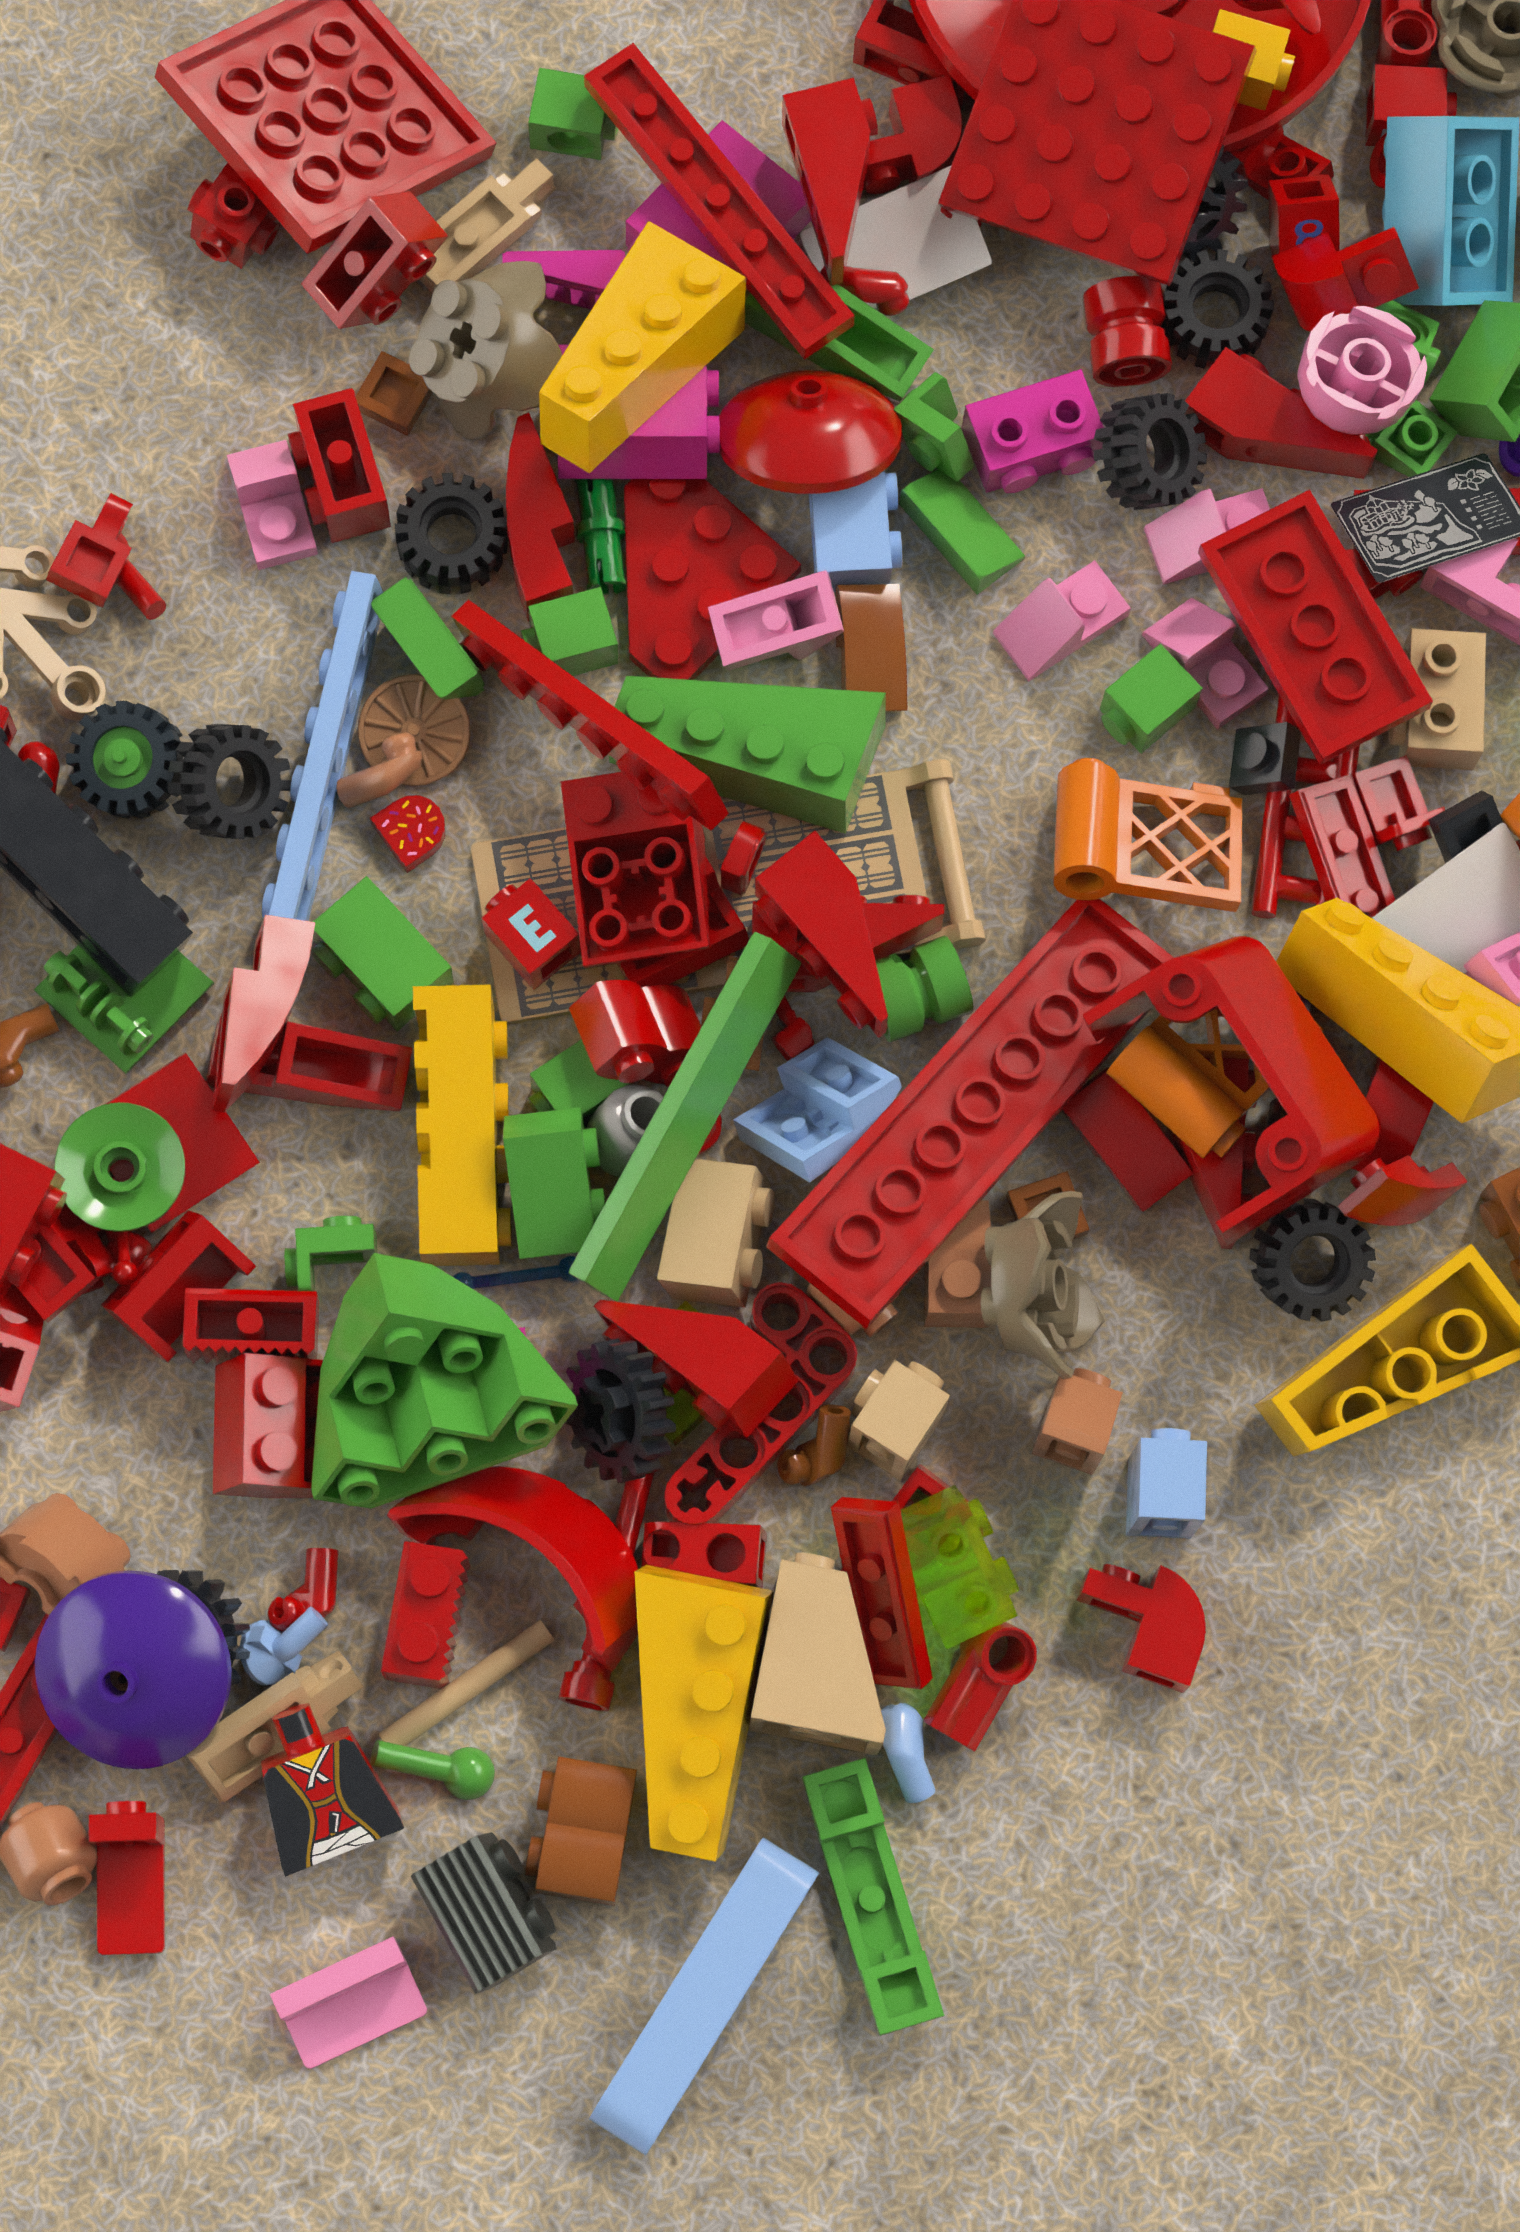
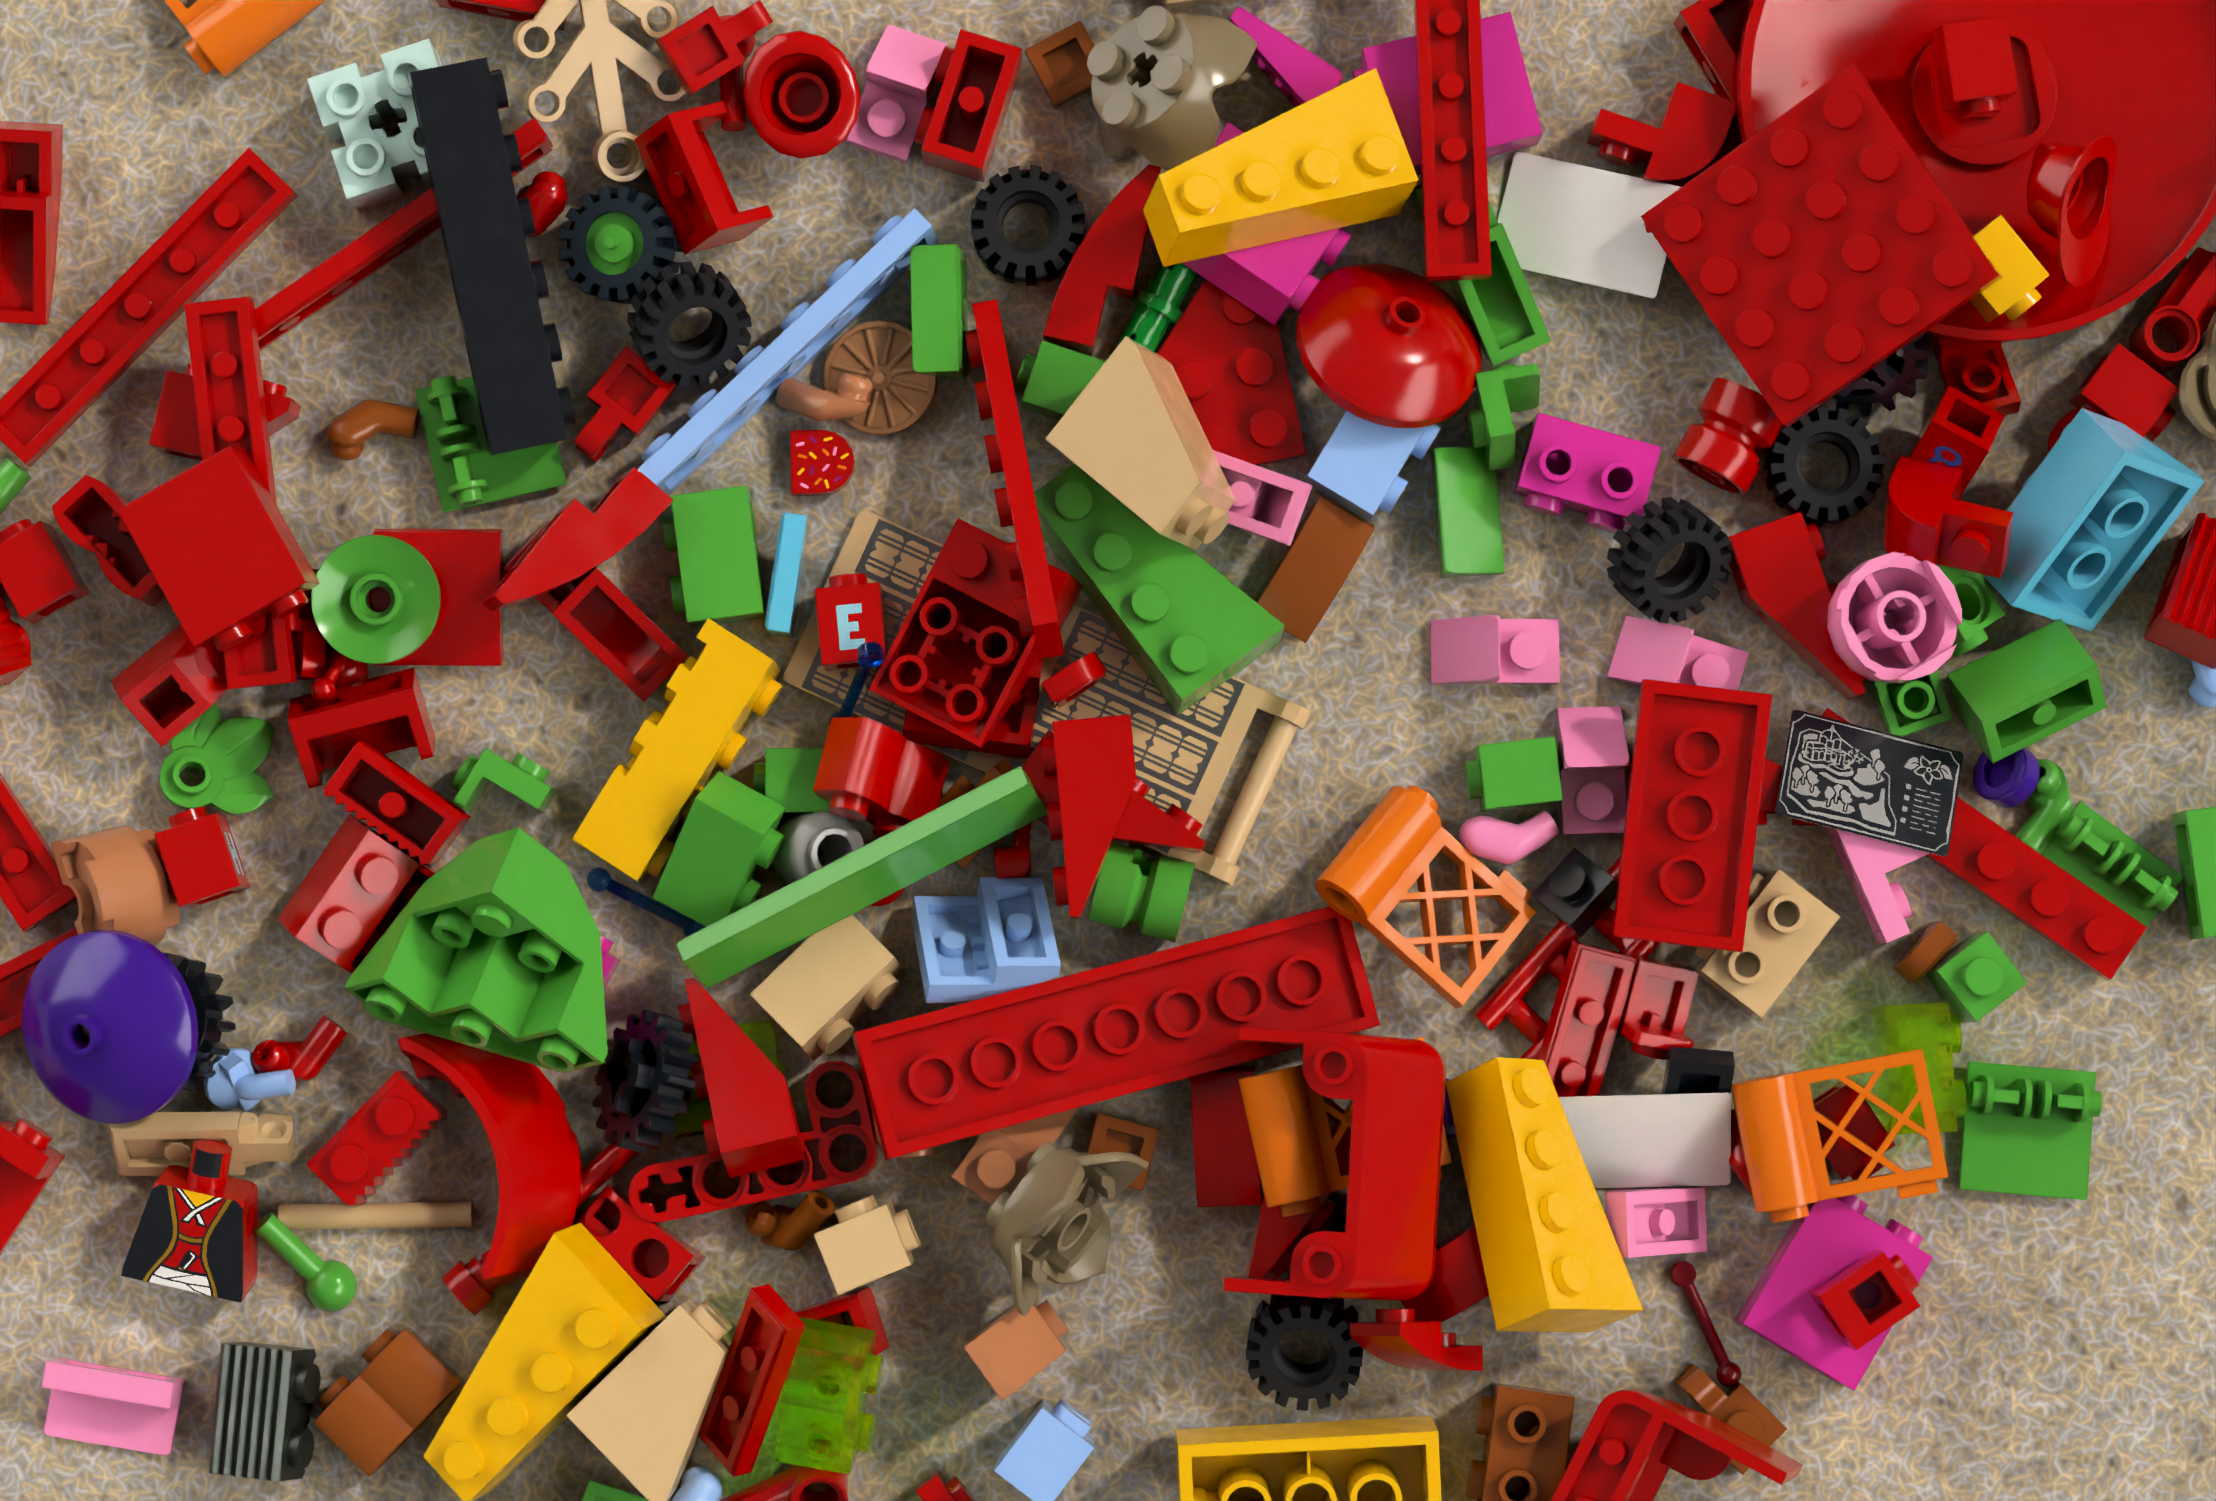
camera: 35 degrees right, 10 degrees up
red slope [782,78,878,286] -> none
red arm [820,266,909,316] -> none
none -> red brick [154,806,250,909]
none -> bright green plate [159,702,274,815]
none -> red plate [574,346,677,463]
none -> red panel [634,101,774,255]
none -> red hat [743,31,860,159]
none -> medium azure tile [765,513,807,638]
none -> clear blue hinge [828,642,884,726]
none -> tan slope [1045,336,1236,550]
none -> bright pink arm [1459,810,1559,865]

